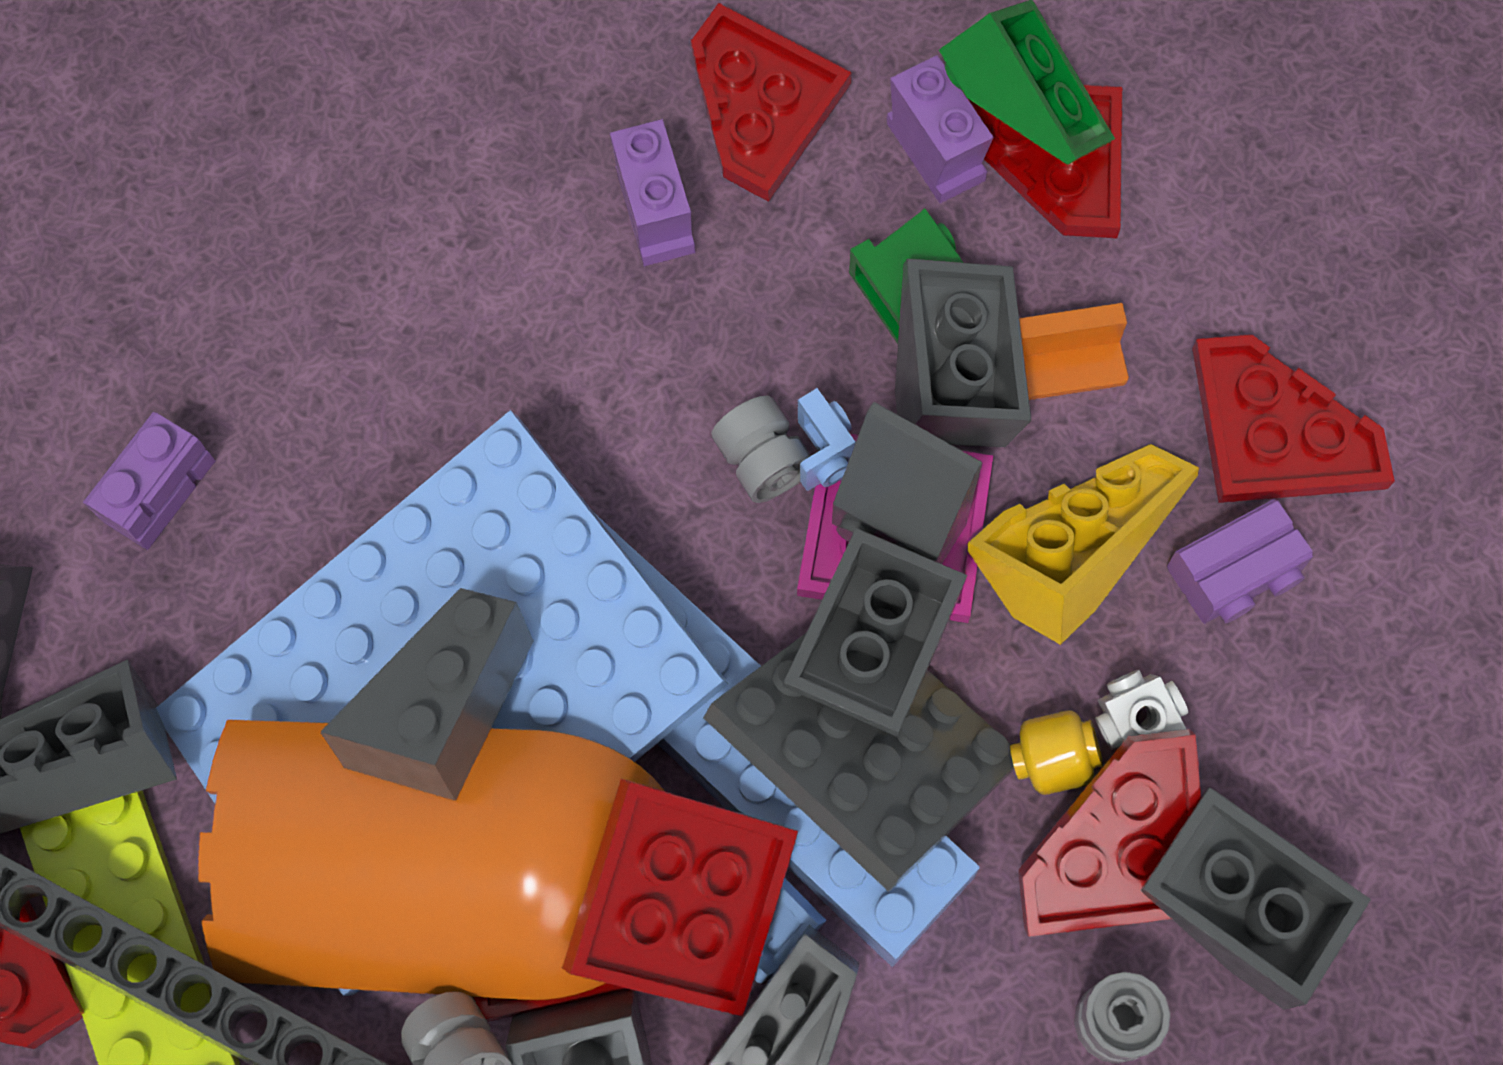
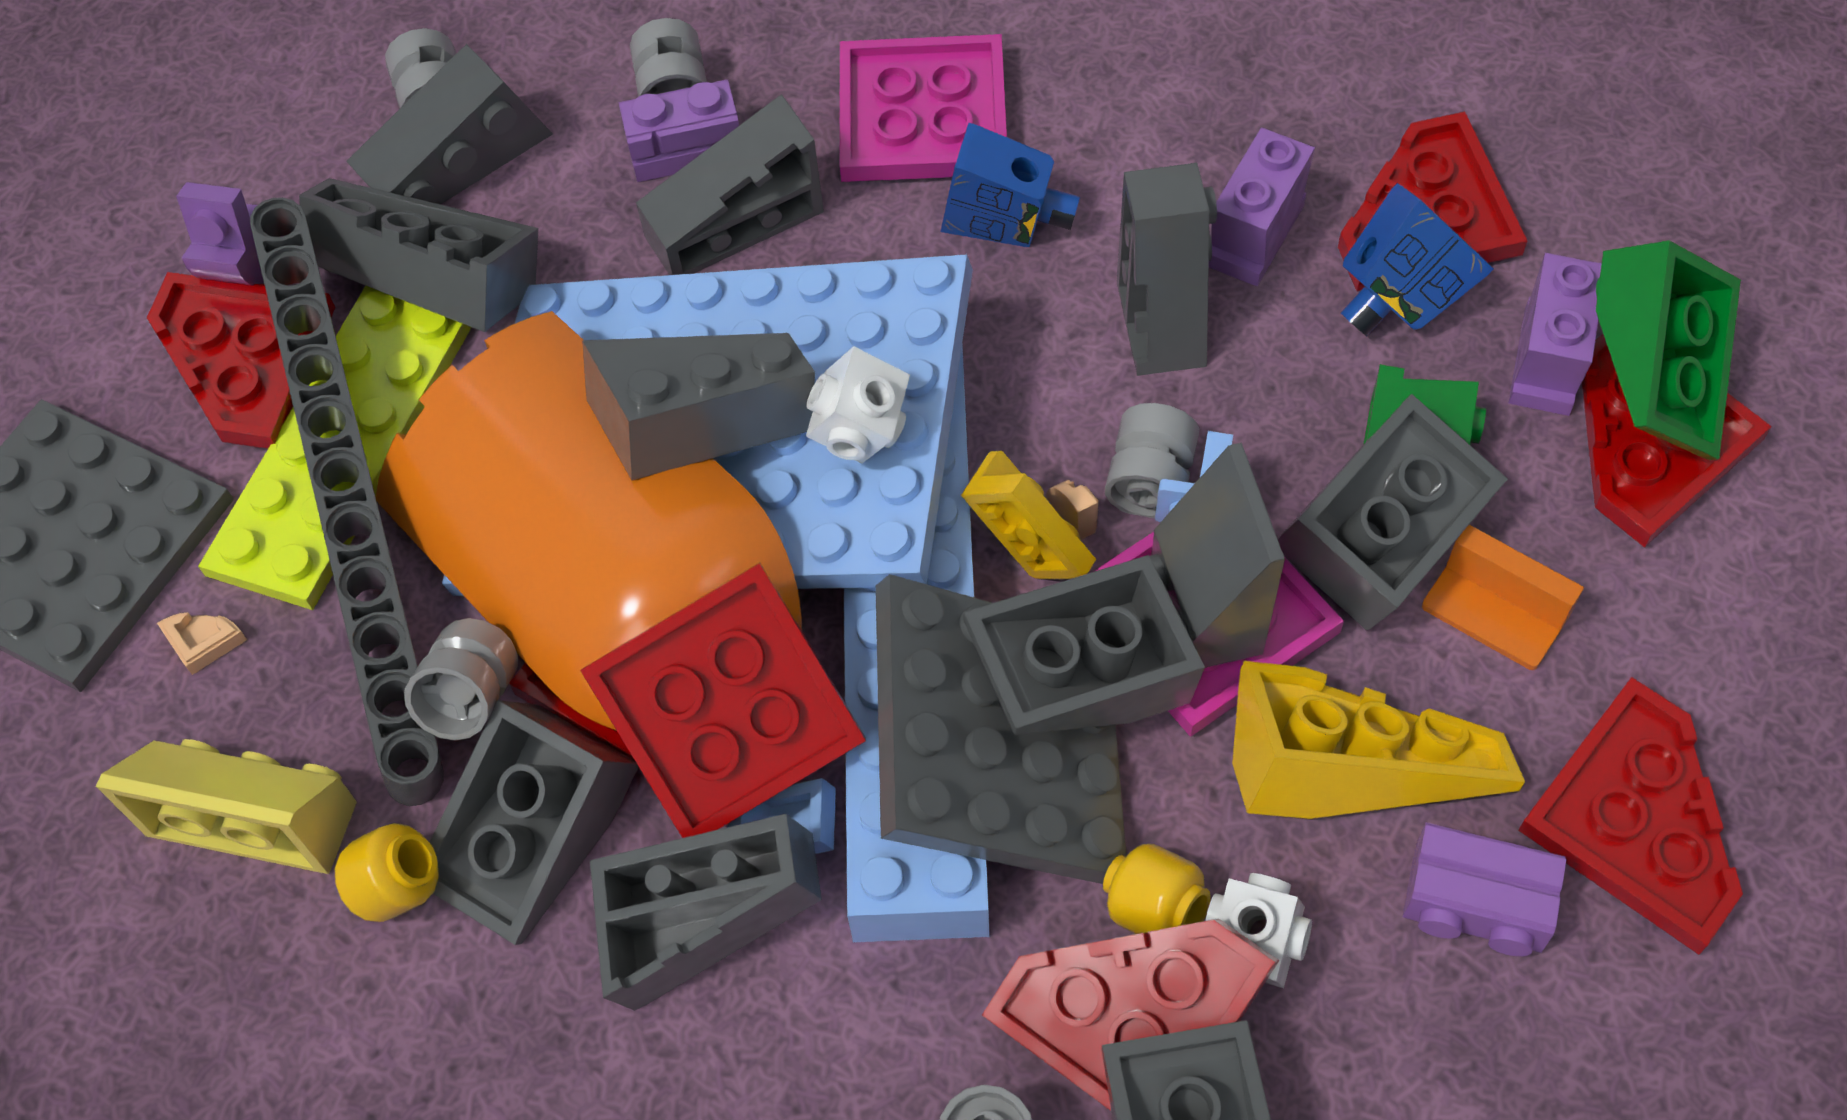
camera: 45 degrees right, 10 degrees down
none -> light grey wheel [630,18,707,97]
none -> dark grey wedge [636,94,824,275]
none -> white brick [806,346,910,463]
none -> dark pink plate [839,34,1007,182]
none -> blue torso [940,123,1080,247]
none -> yellow bracket [961,450,1096,579]
none -> light nougat tile [1046,480,1099,540]
none -> dark grey wedge [1116,163,1217,376]
none -> blue torso [1341,183,1494,337]

